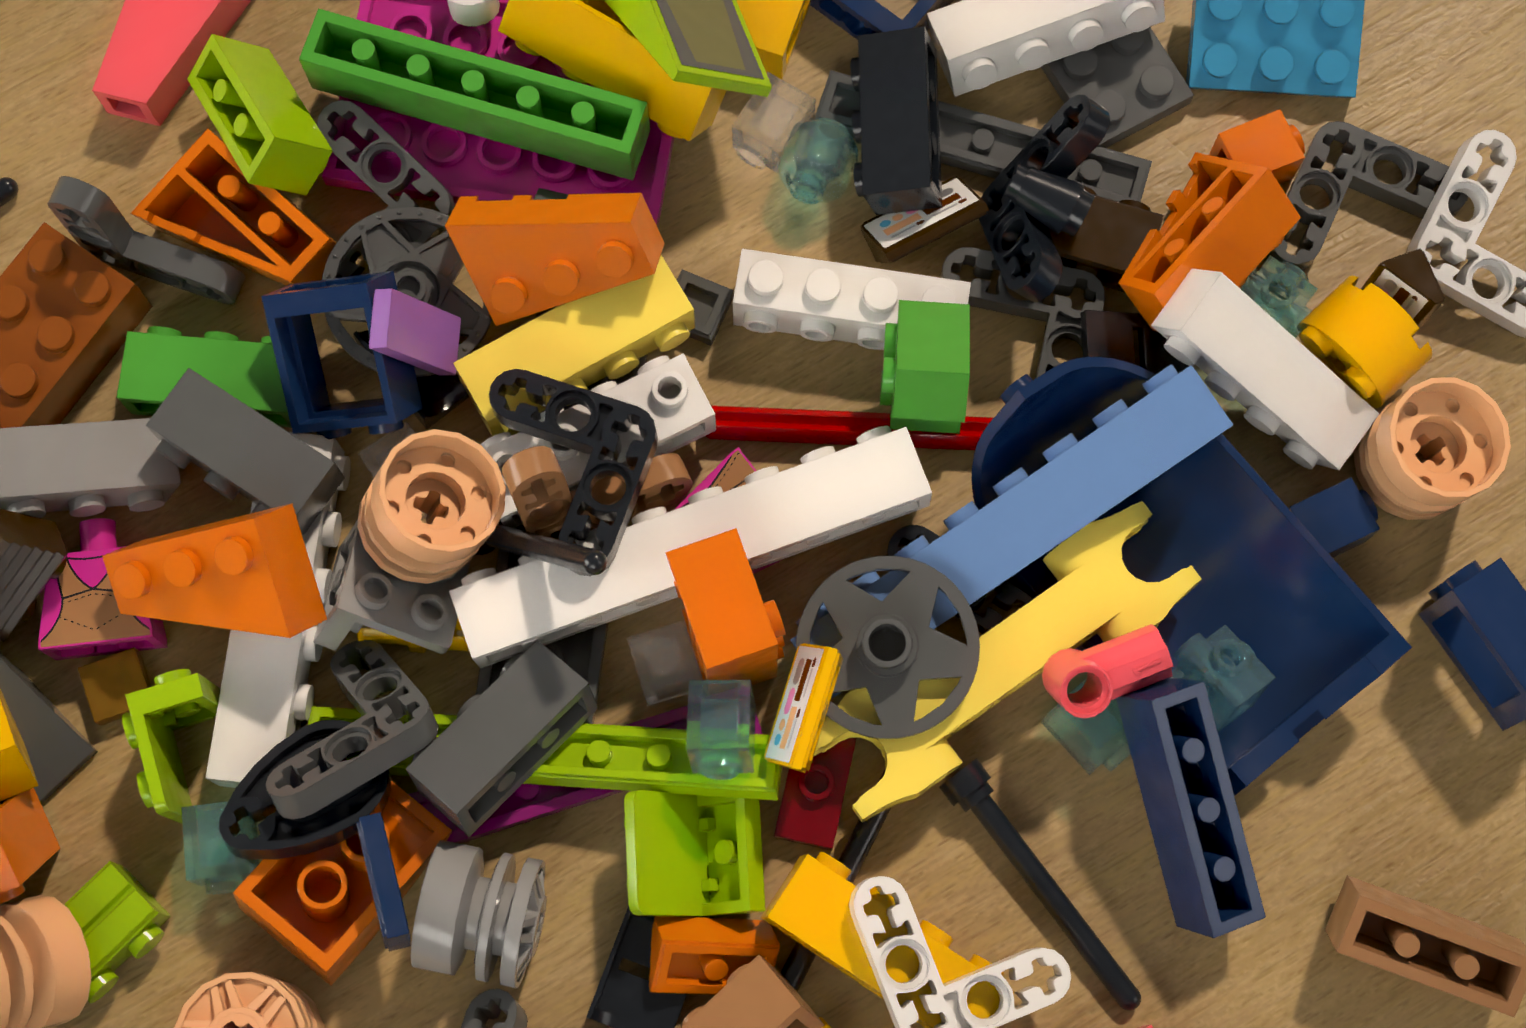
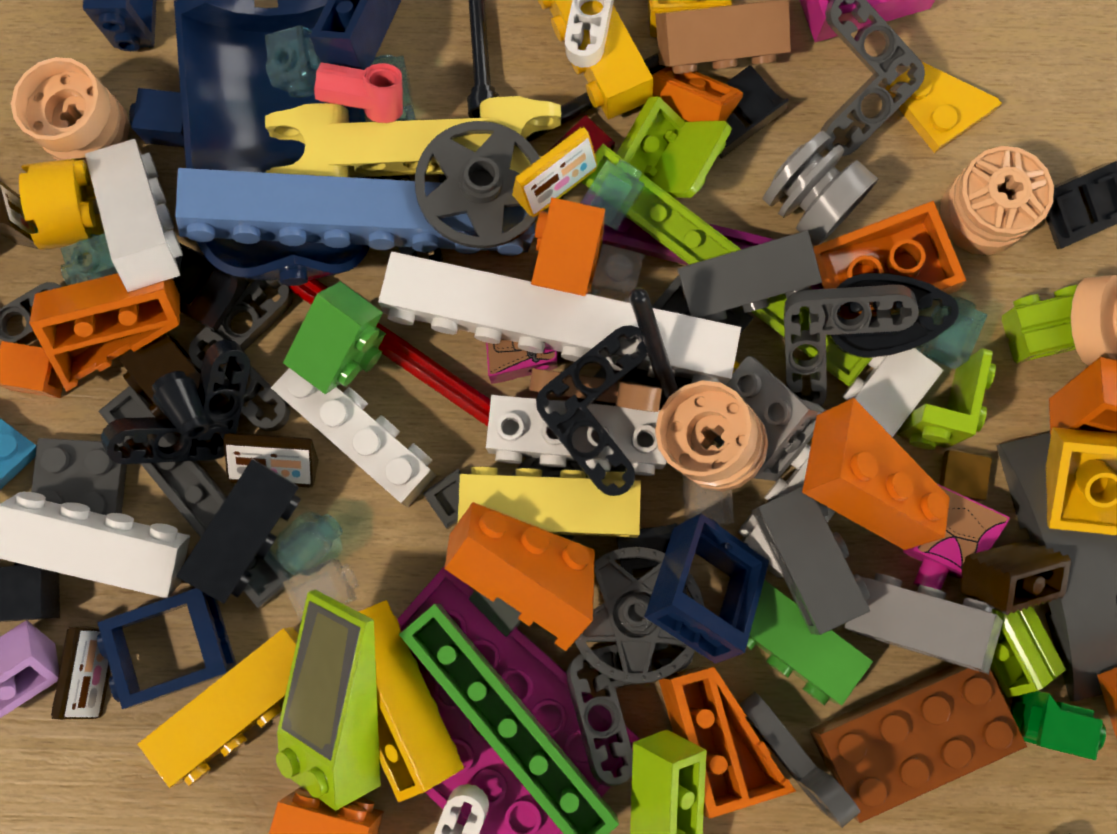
camera: 145 degrees left, 5 degrees up
dark blue tile [356,812,411,952] -> none
medium lavender tile [369,288,461,376] -> none

